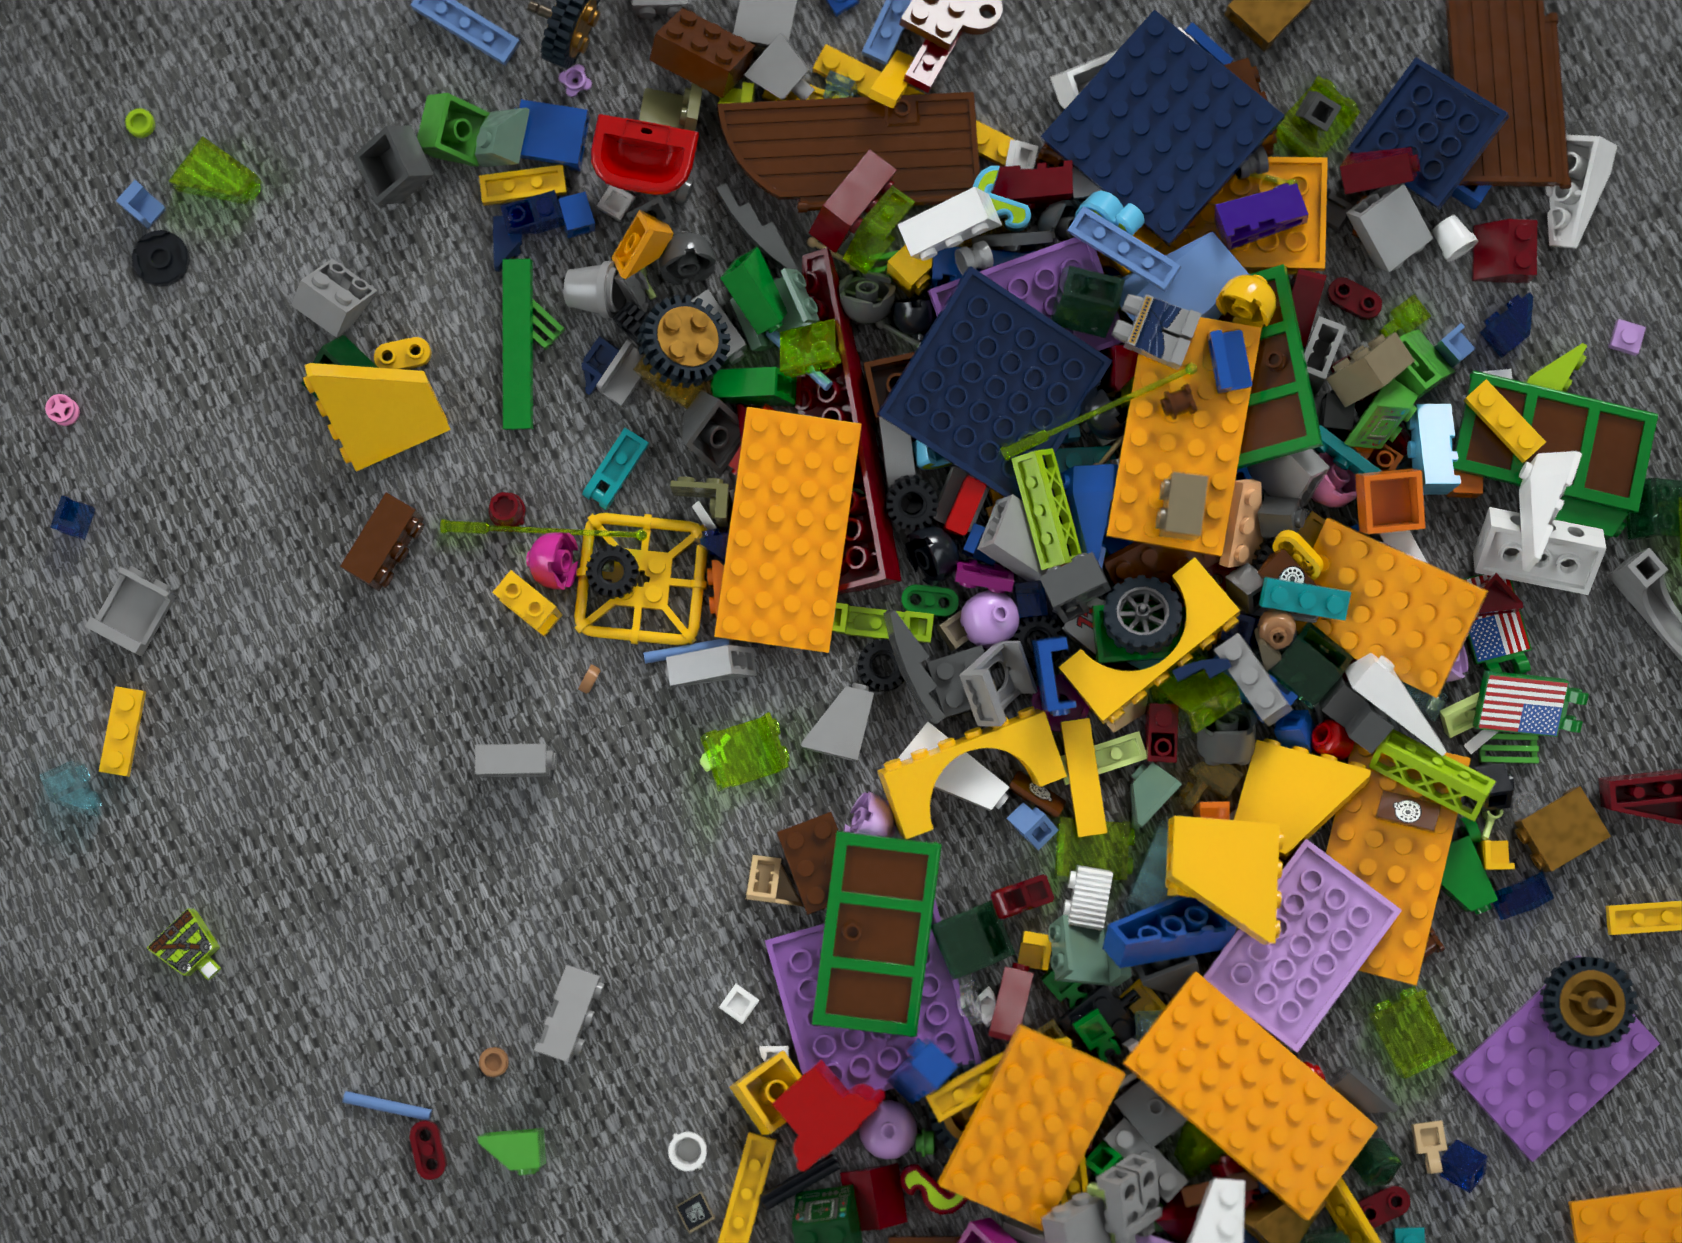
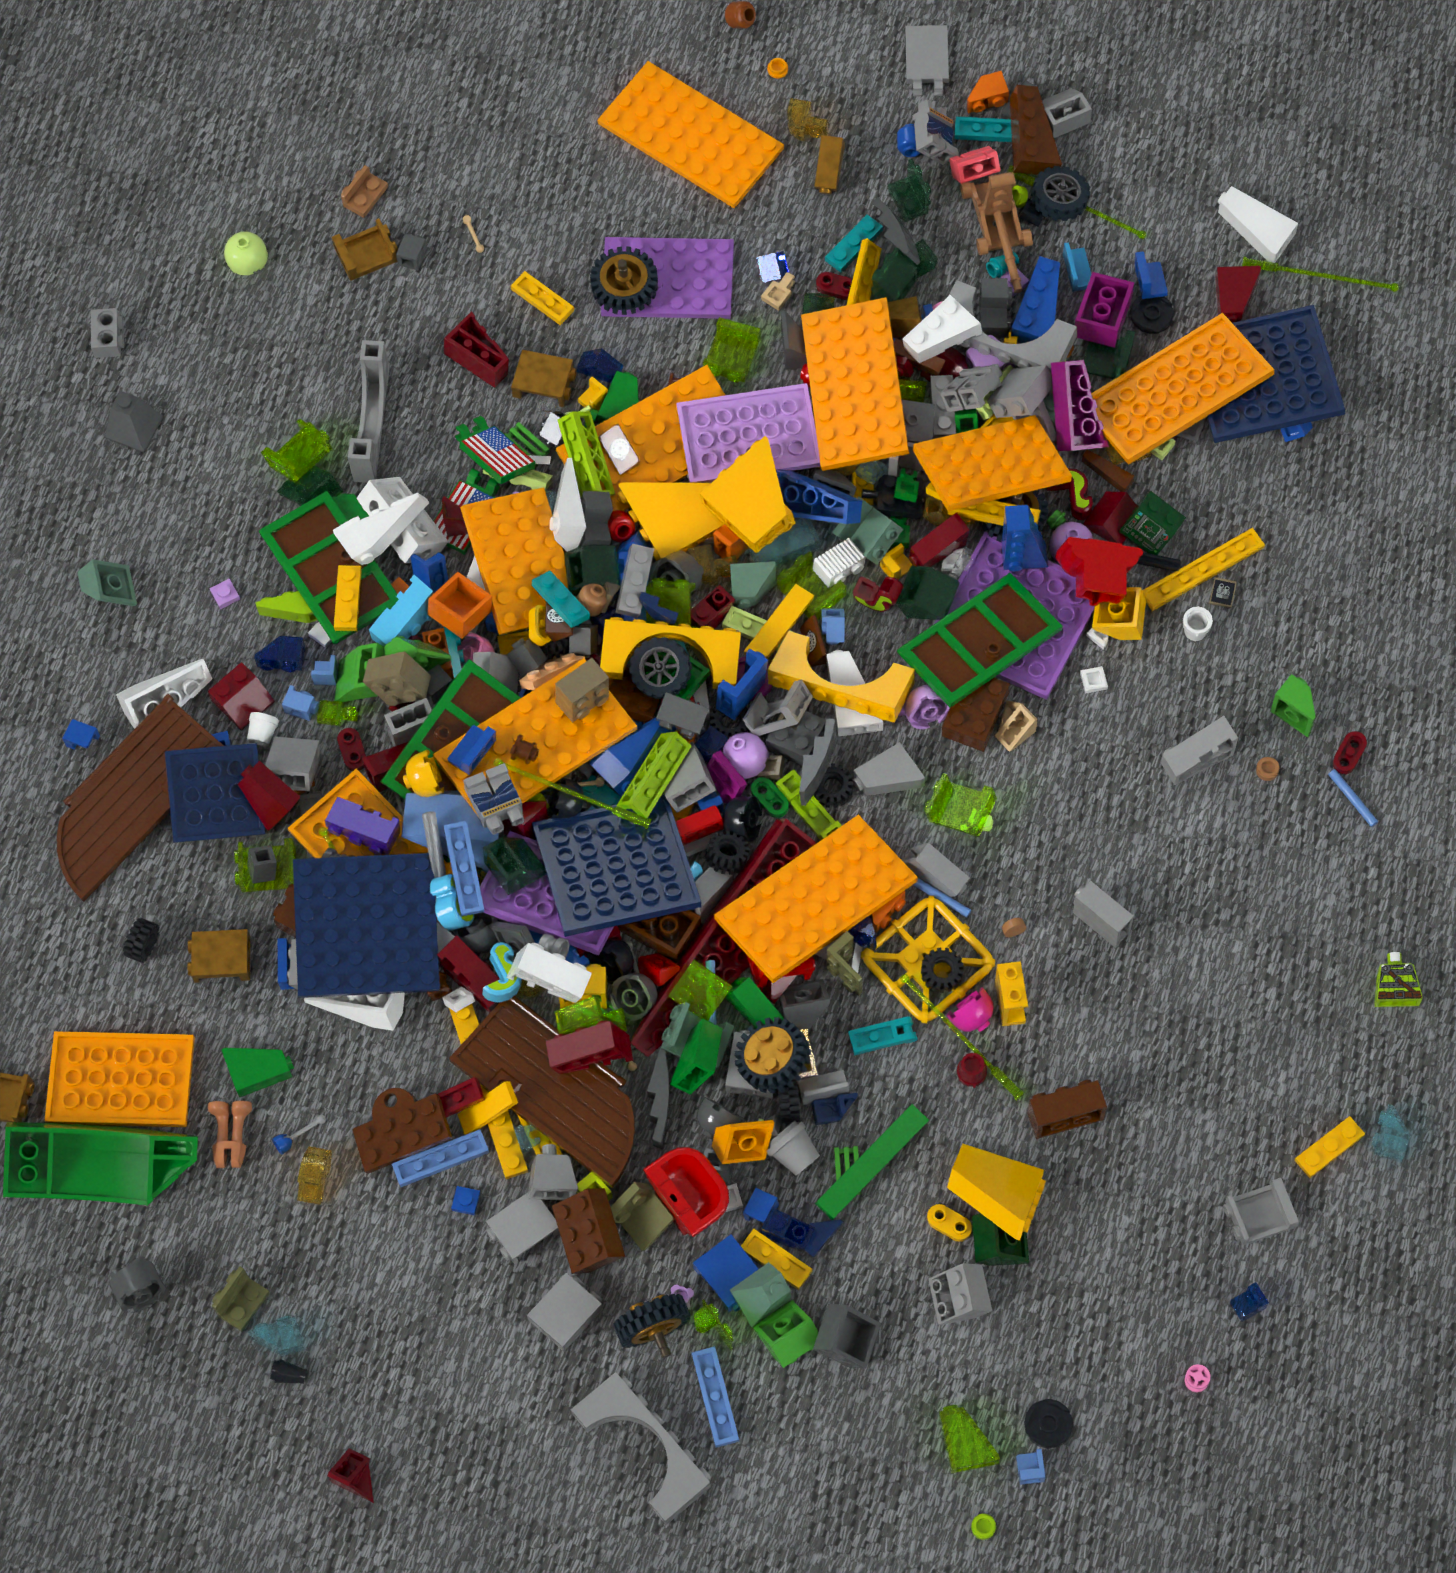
camera: 130 degrees left, 15 degrees down
none -> blue panel [62,719,100,750]
none -> medium blue brick [282,685,319,721]
none -> blue panel [411,552,448,593]
none -> light grey axle [422,811,446,878]
none -> red slope [638,953,680,986]
none -> clear neon green hinge [694,1299,734,1351]

